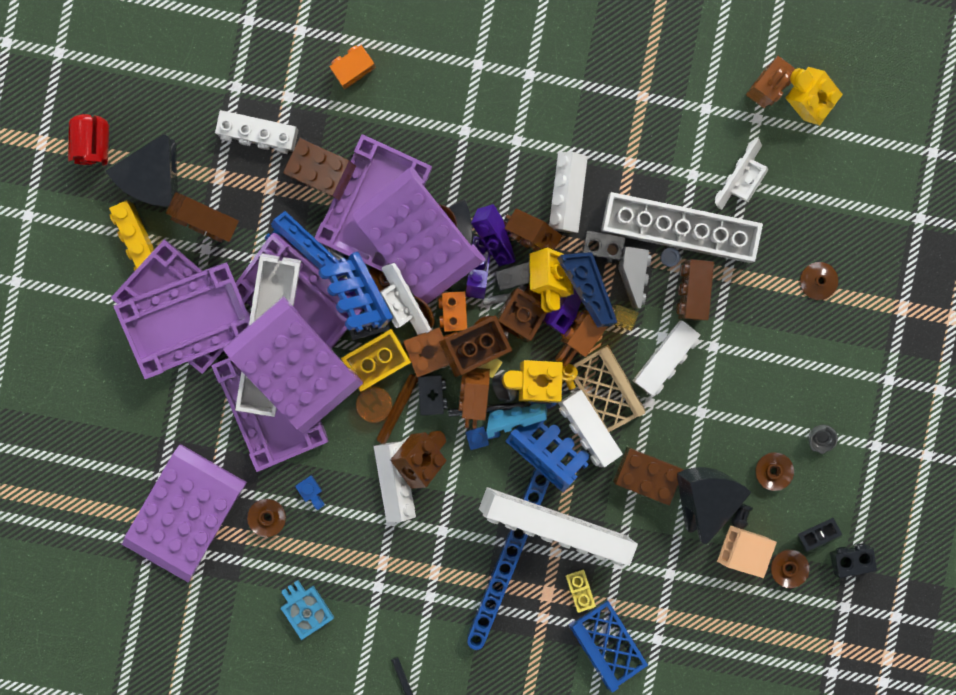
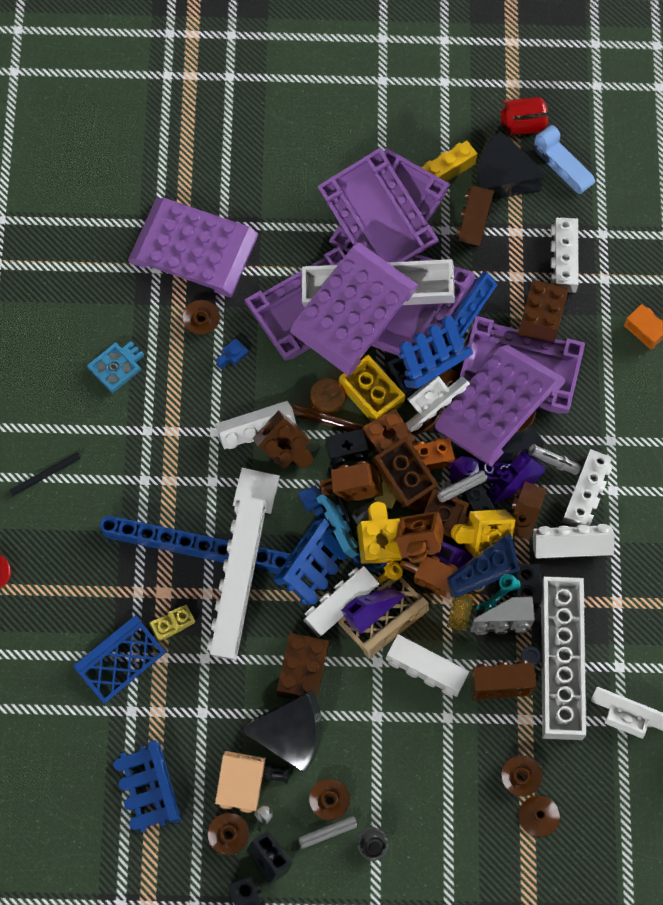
camera: 75 degrees right, 20 degrees down
none -> blue fence [114,740,182,833]
none -> white slope [233,468,280,514]
none -> light grey hinge [254,806,273,824]
none -> light grey axle [298,817,357,849]
none -> dark purple slope [341,587,405,634]
none -> dark orange brick [395,511,445,563]
none -> light grey axle [437,471,487,502]
none -> teal brick [476,574,521,614]
none -> reddish brown dish [501,756,542,797]
none -> light grey pin [528,444,581,475]
none -> light blue beam [534,125,595,194]
none -> white brick [562,449,613,527]

